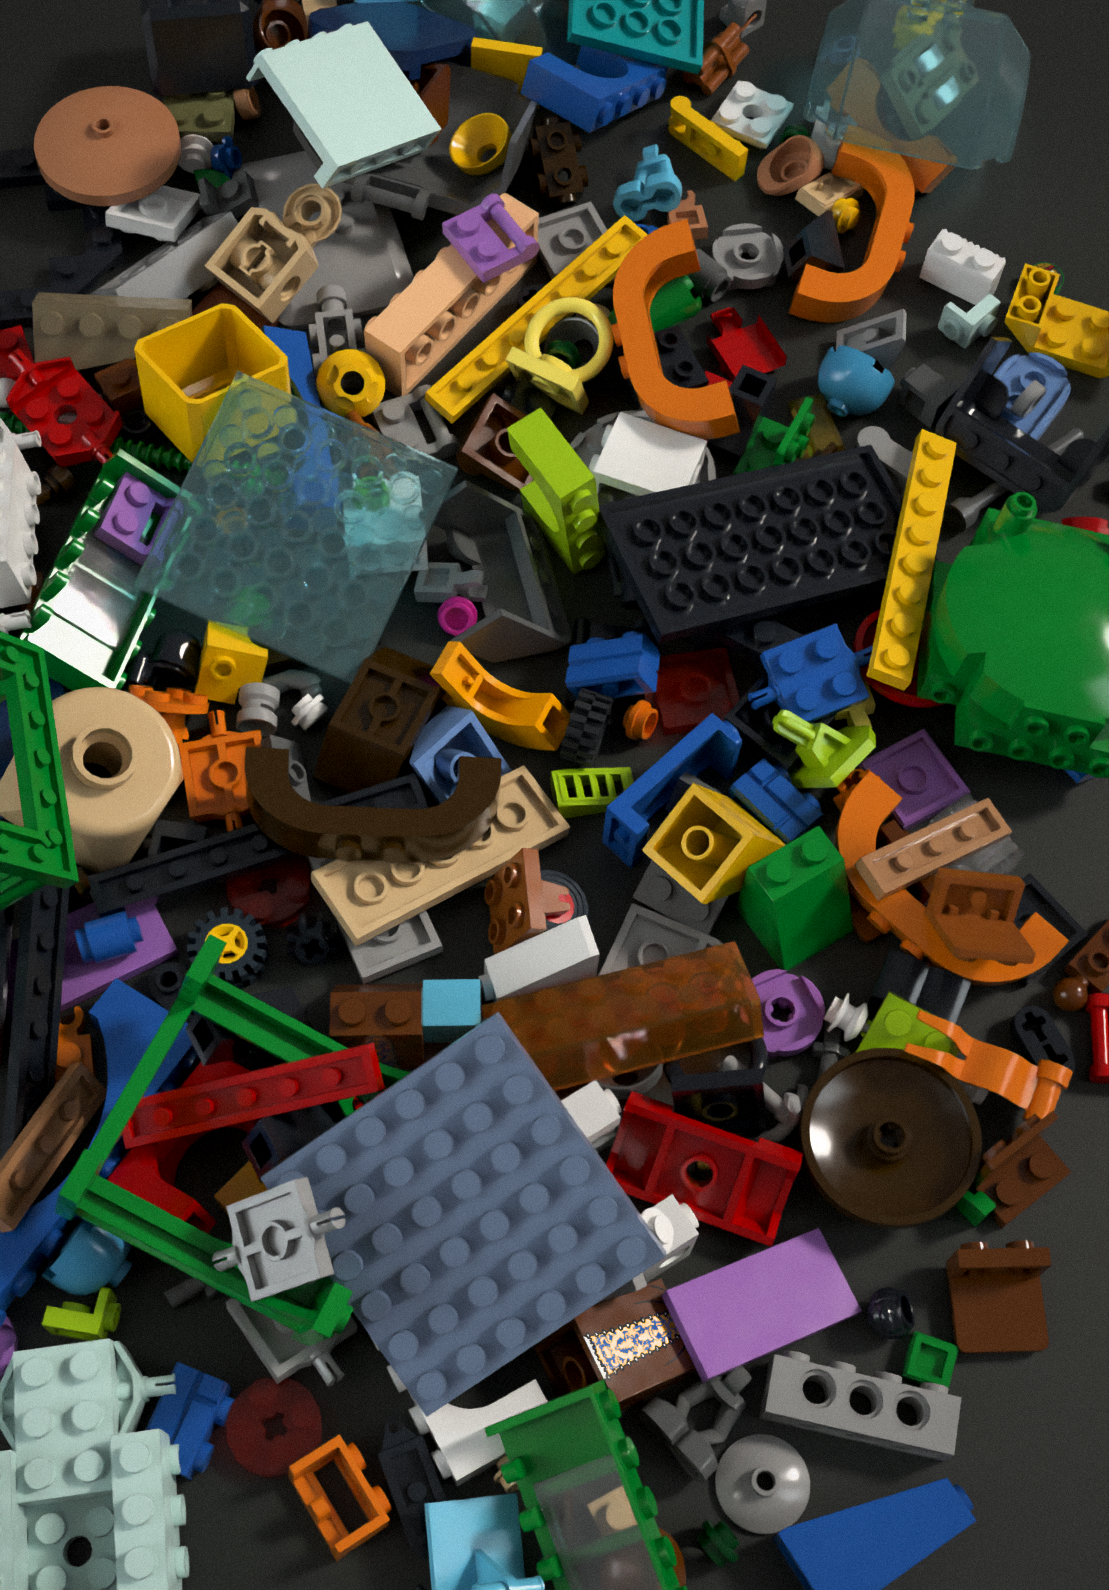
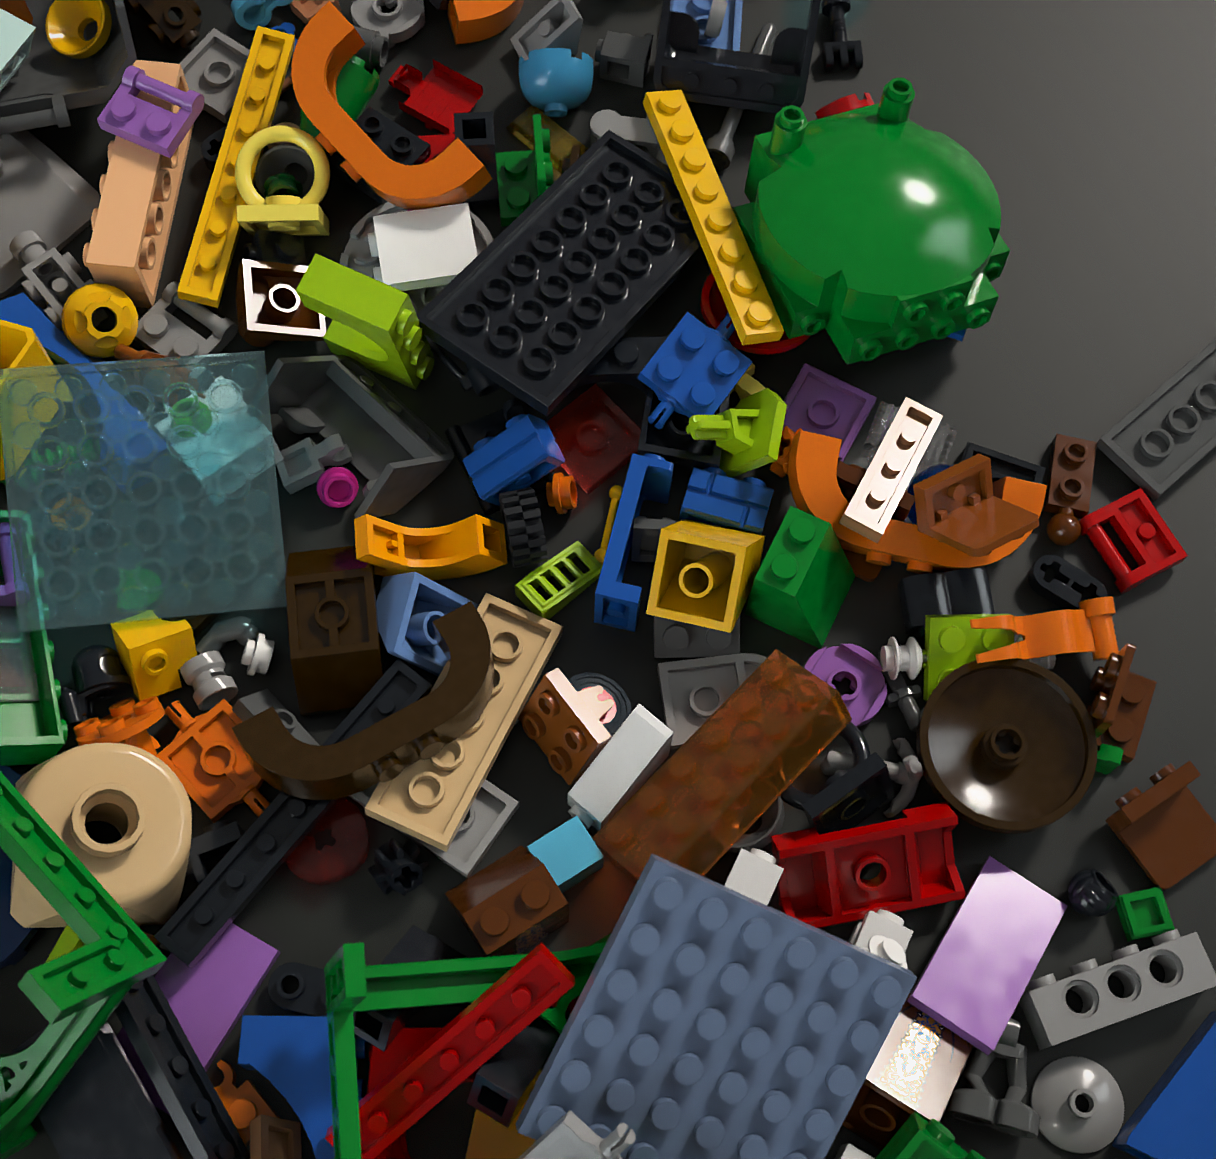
camera: 30 degrees left, 5 degrees up
blue brick [75,911,144,964] -> none
black wheel [187,907,269,990] -> none

